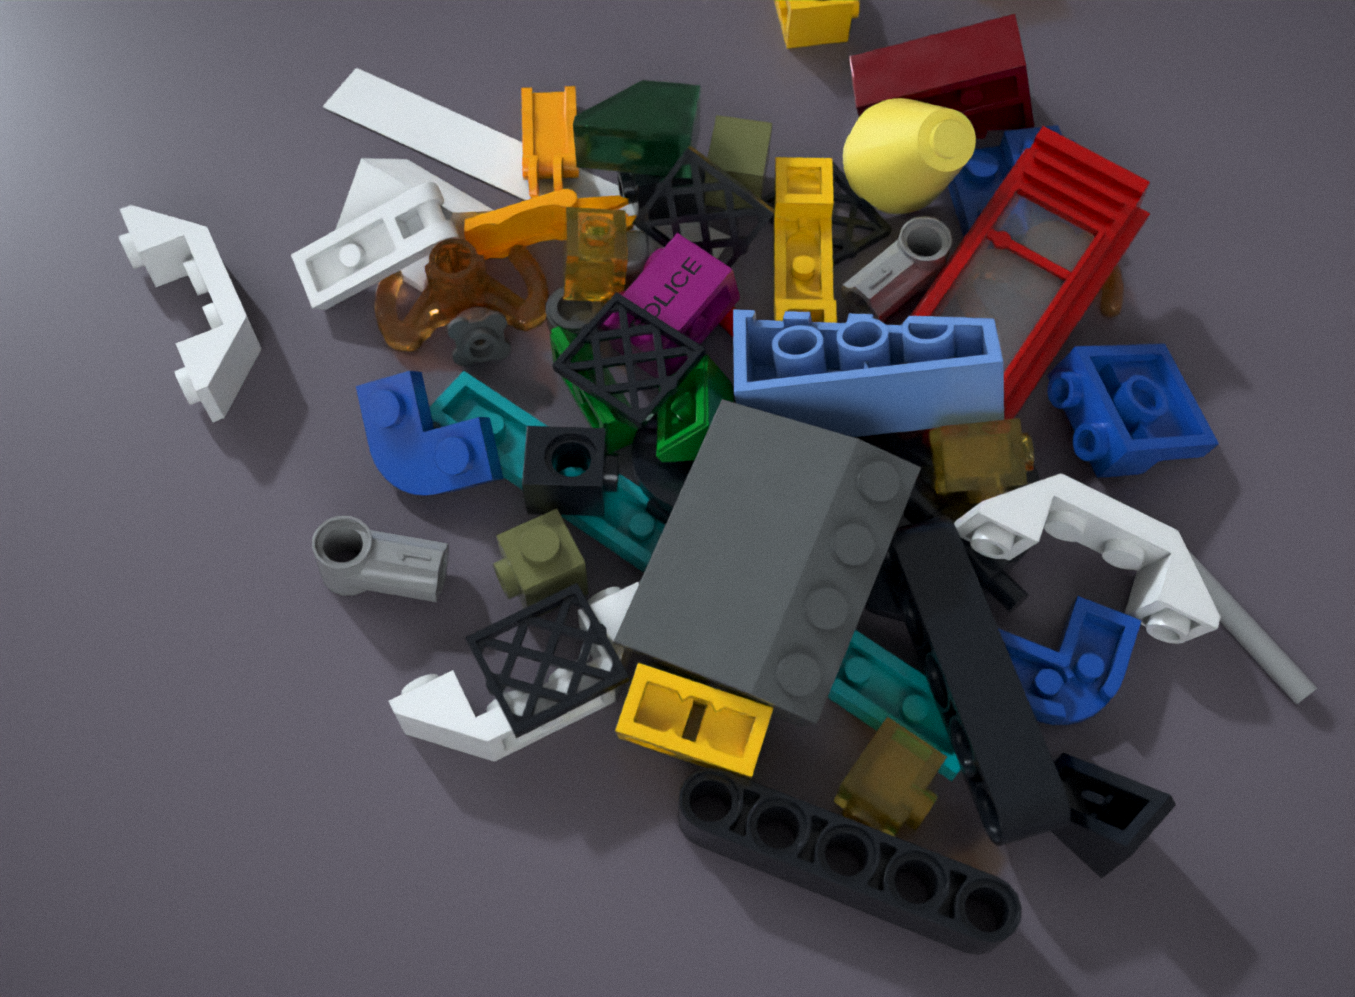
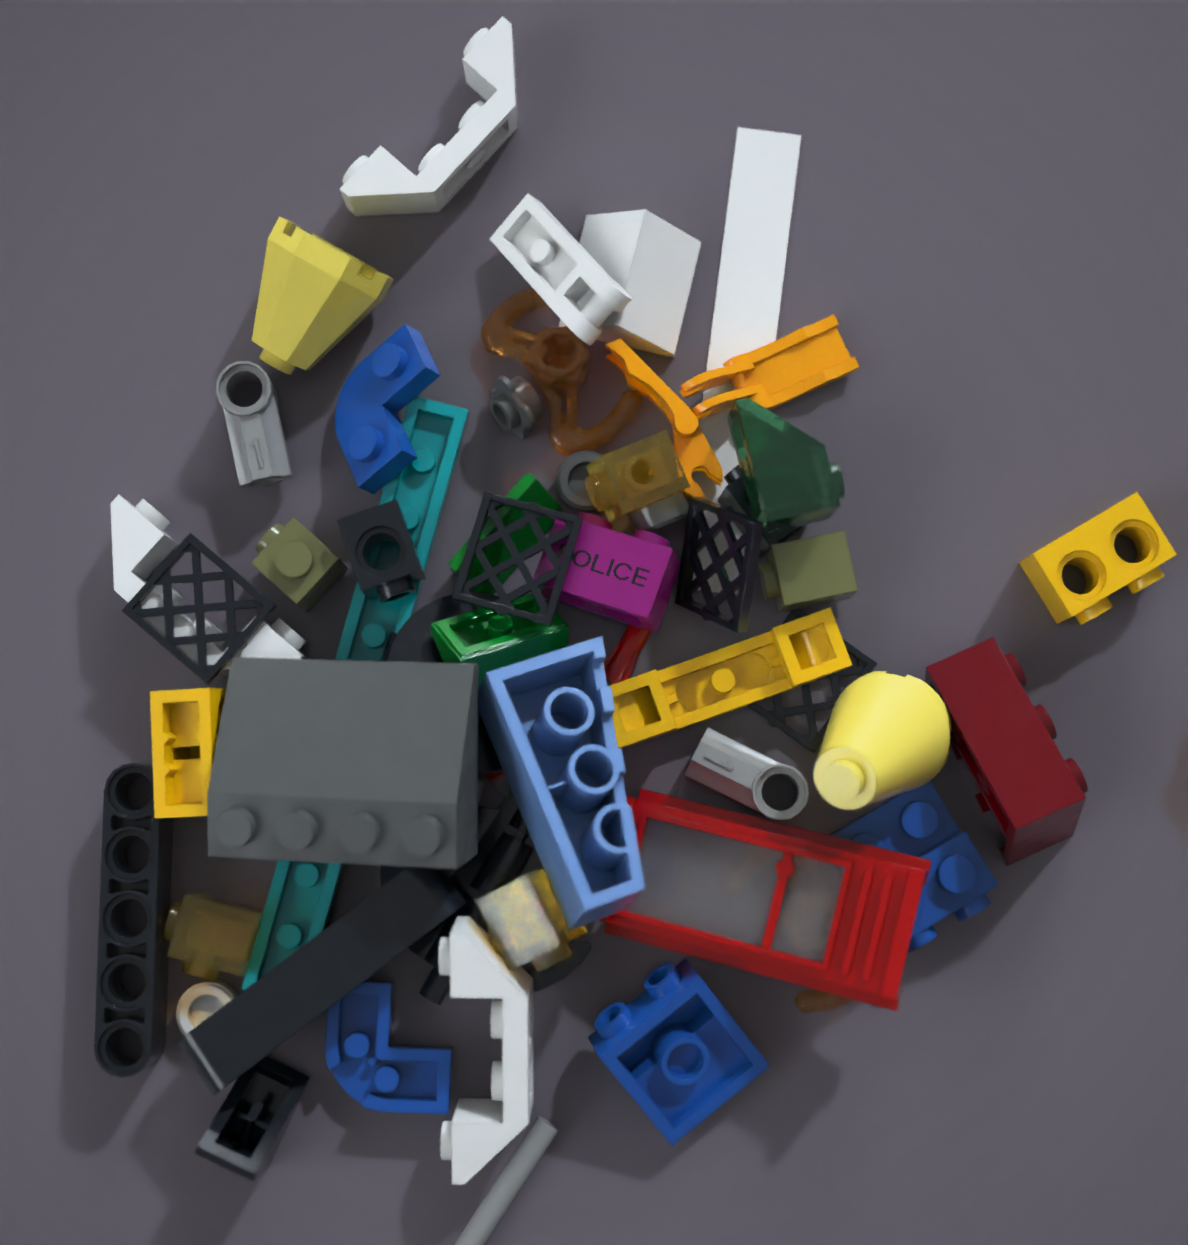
camera: 70 degrees right, 20 degrees up
none -> white tile [176,980,238,1036]
none -> light yellow cone [252,216,394,375]

